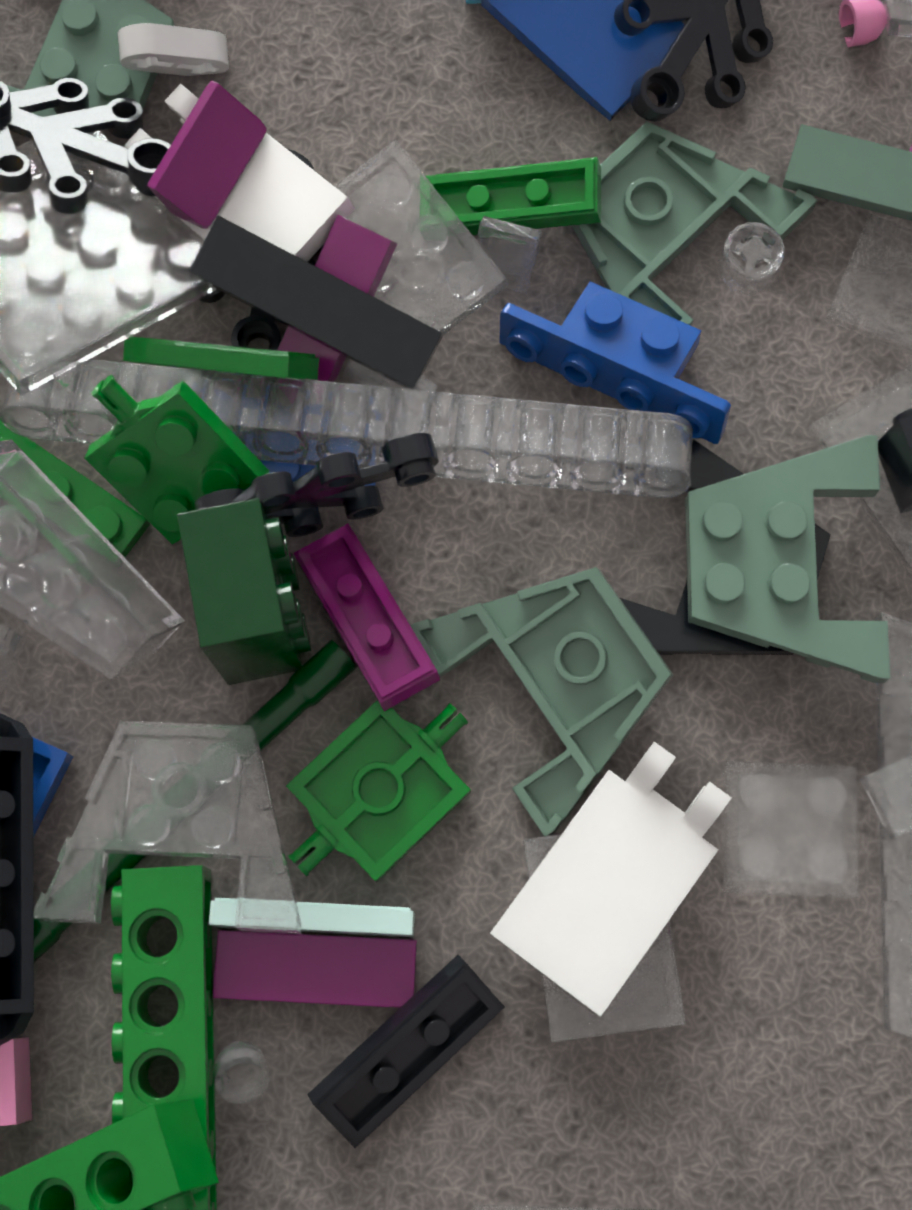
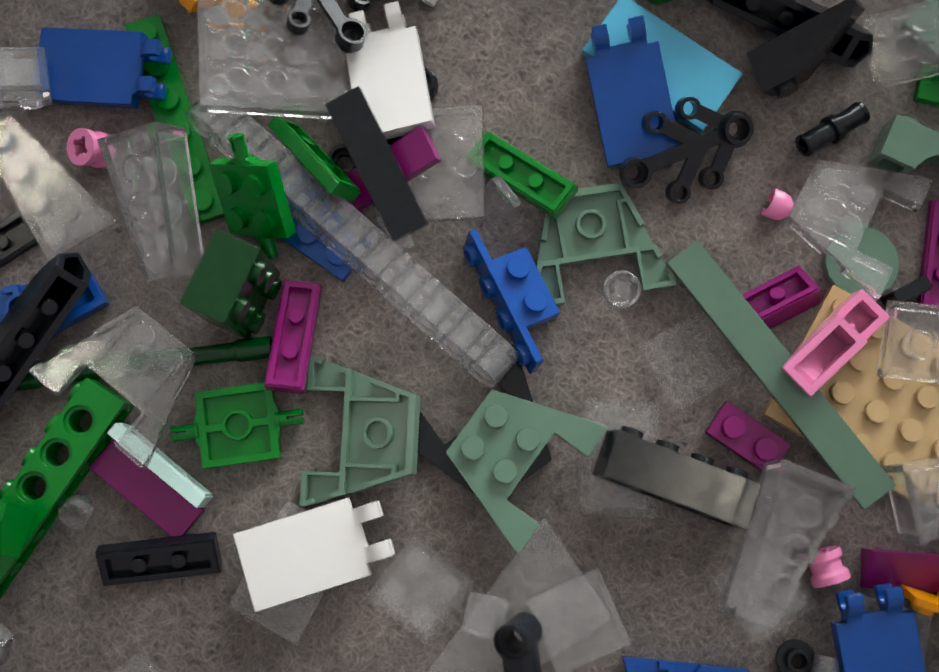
camera: 30 degrees right, 5 degrees up
magenta slope [147,80,267,229] -> none
black plant [194,433,439,537] -> none

